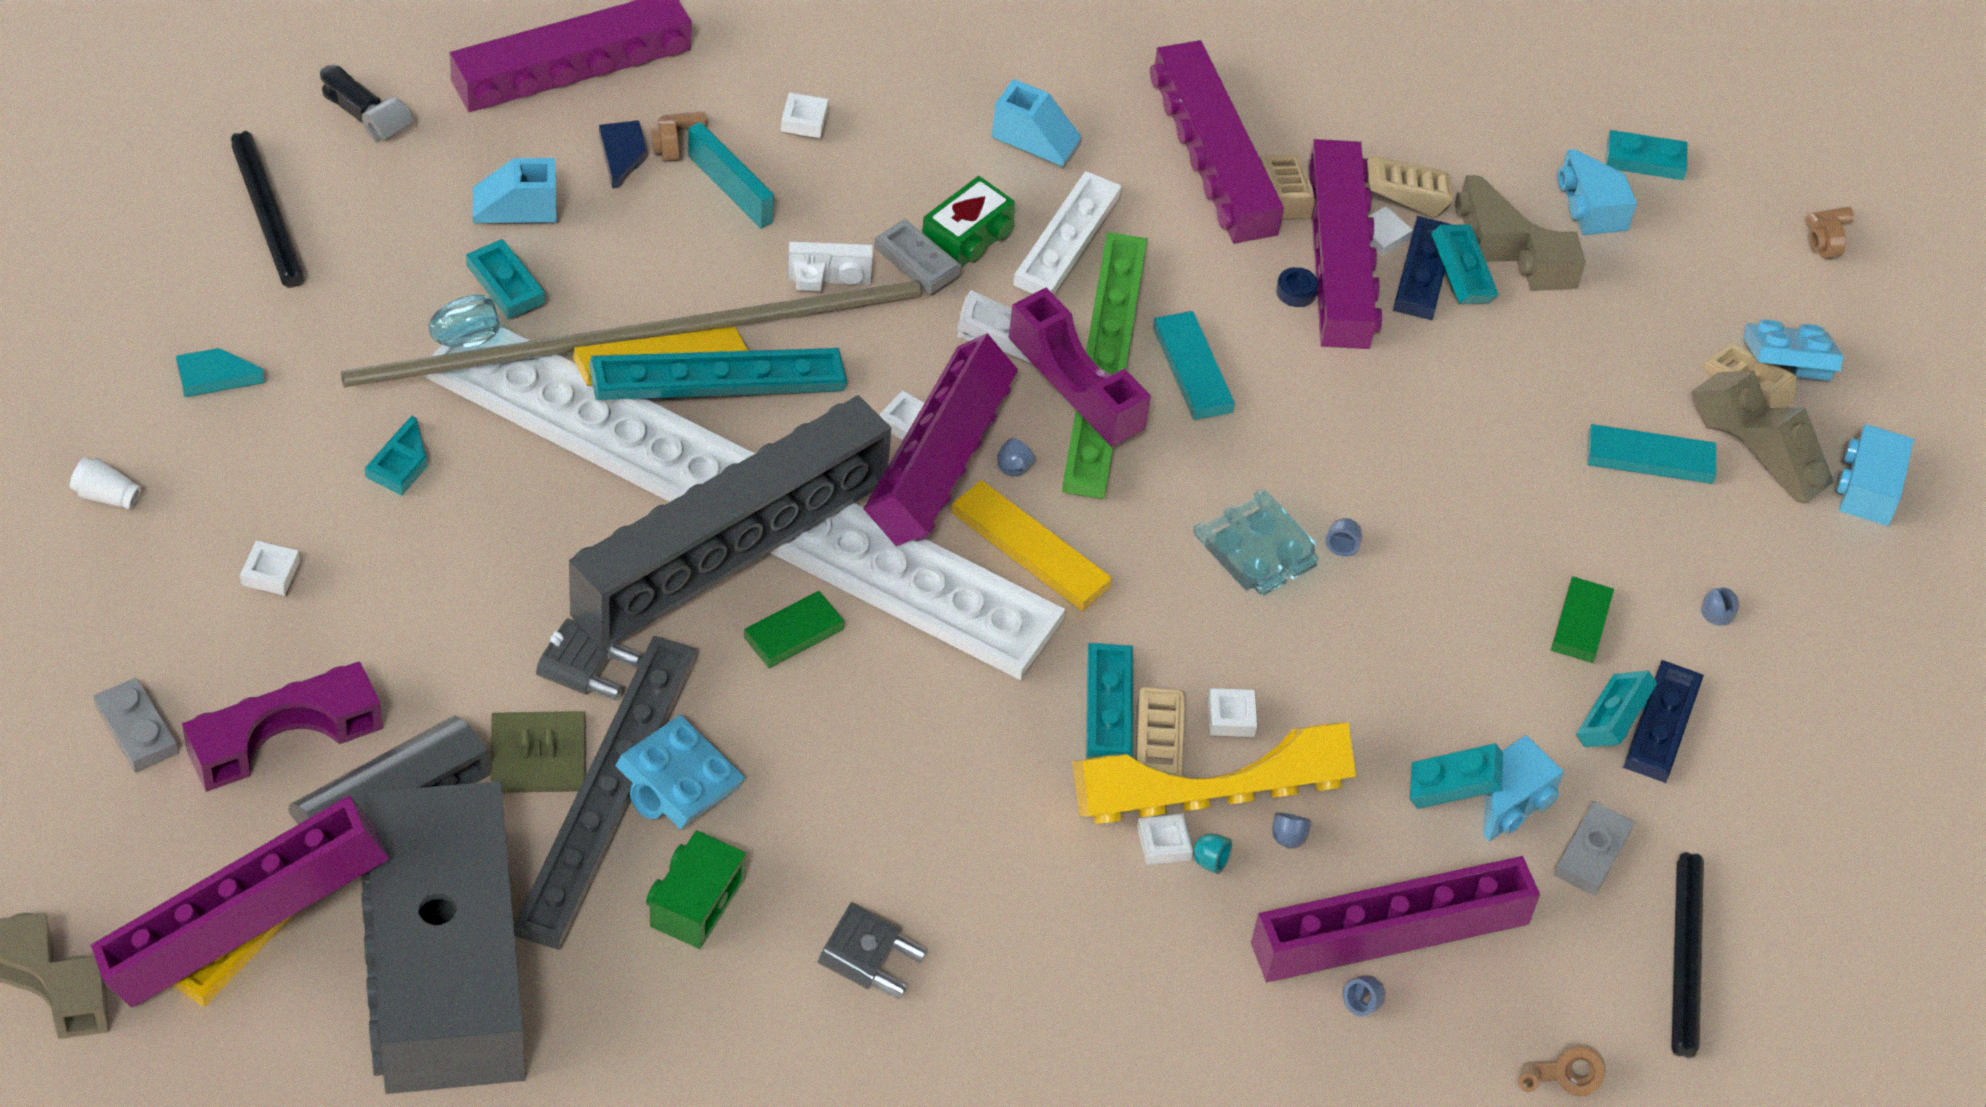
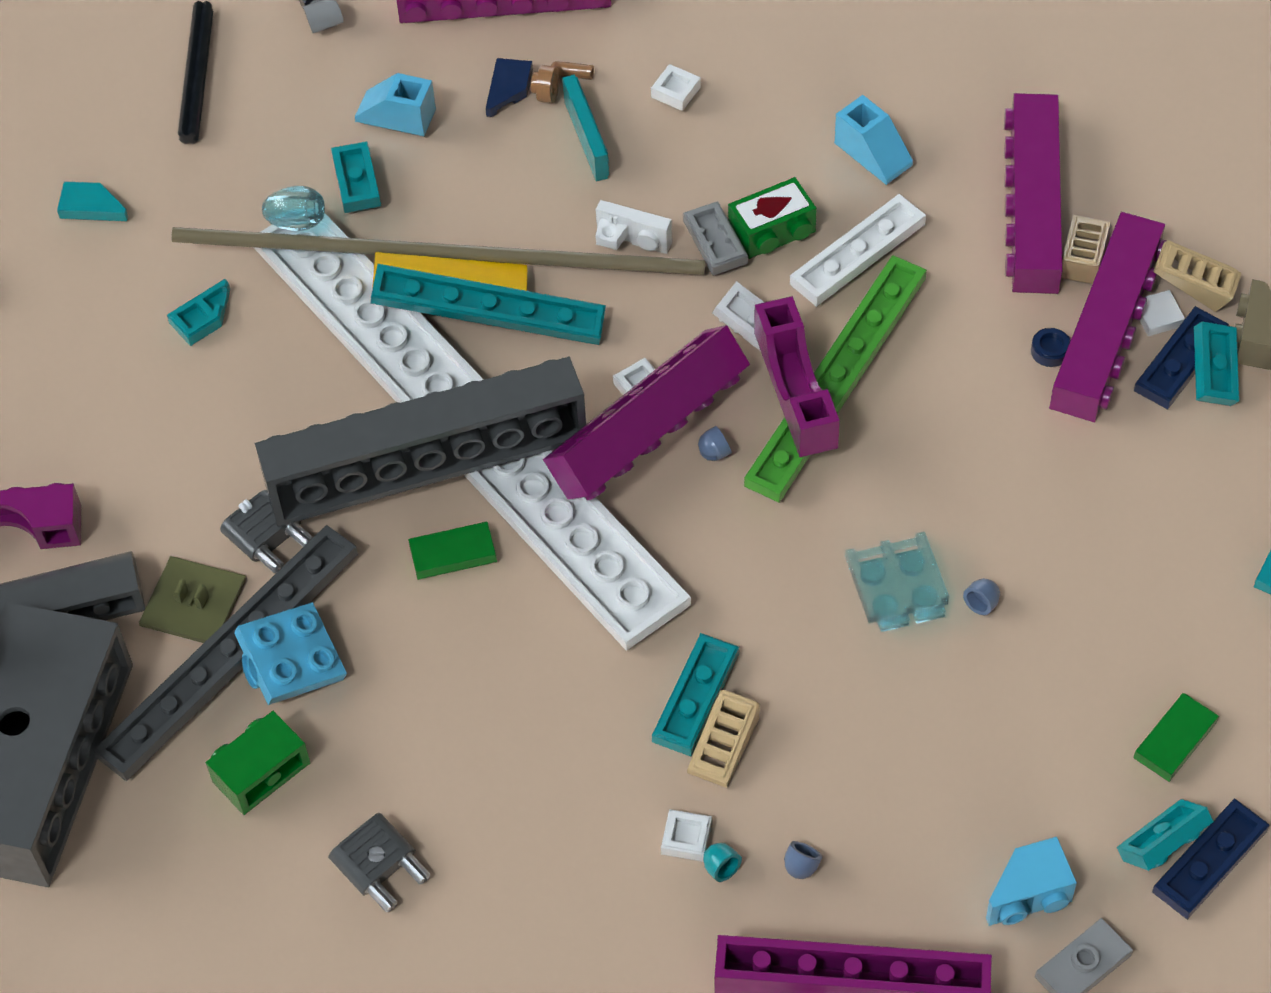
camera: 30 degrees right, 5 degrees up
white plate [240,540,300,596] -> none
yellow tile [951,480,1112,611] -> none
yellow arch [1072,722,1356,824] -> none
teal tile [1152,311,1235,420] -> none
white plate [1208,688,1257,737] -> none
teal plate [1410,743,1503,809] -> none

